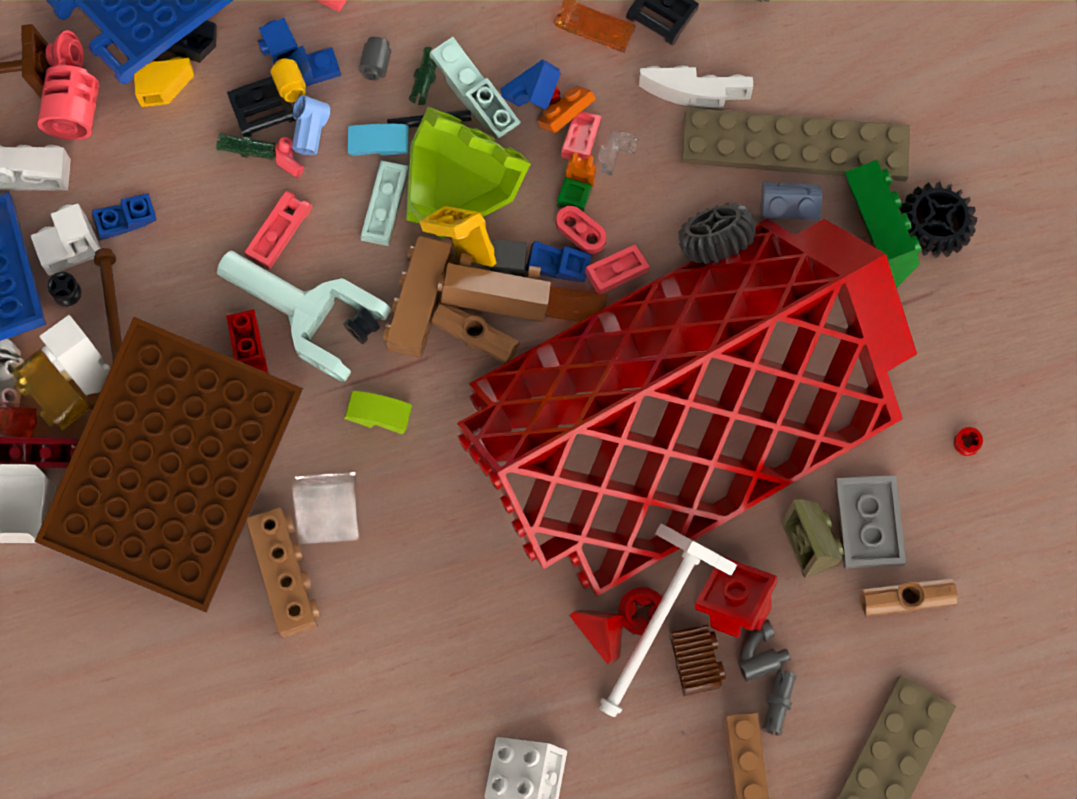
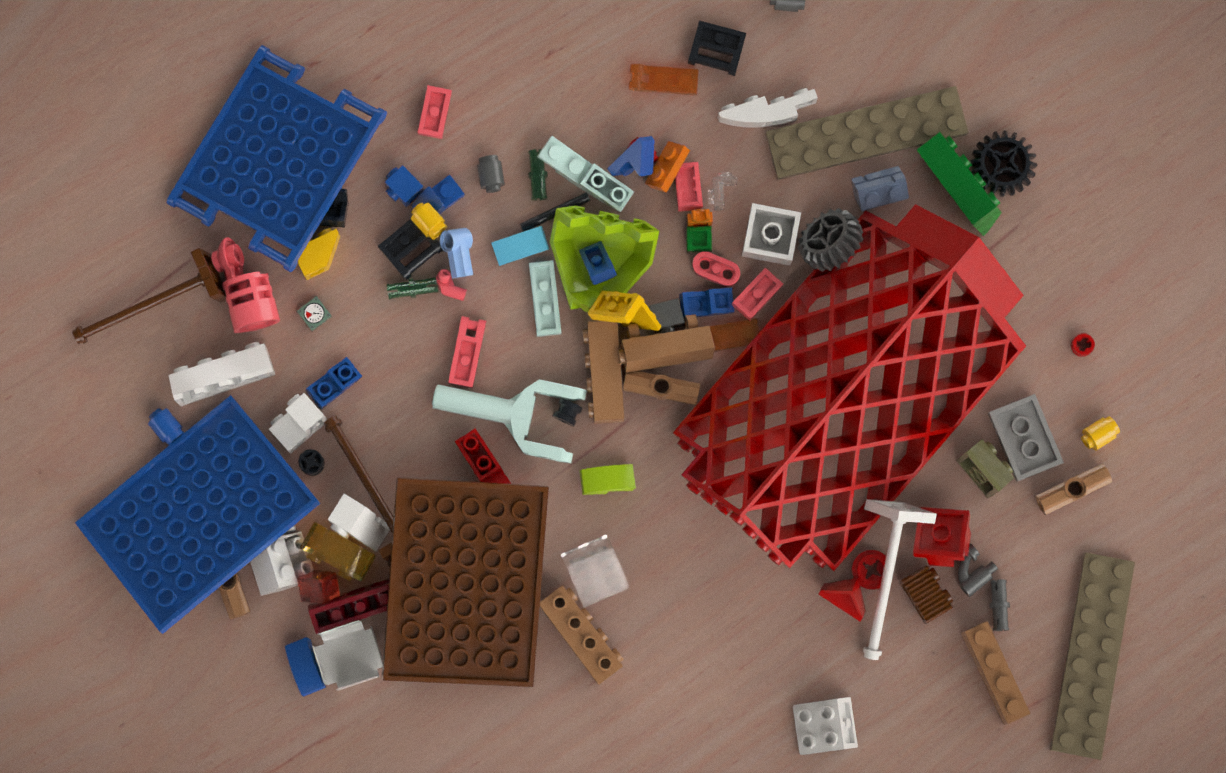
camera: 25 degrees left, 10 degrees up
none -> tile [297,296,332,332]
none -> blue slope [579,241,617,285]
none -> white brick [742,203,801,266]
none -> yellow brick [1081,416,1120,451]

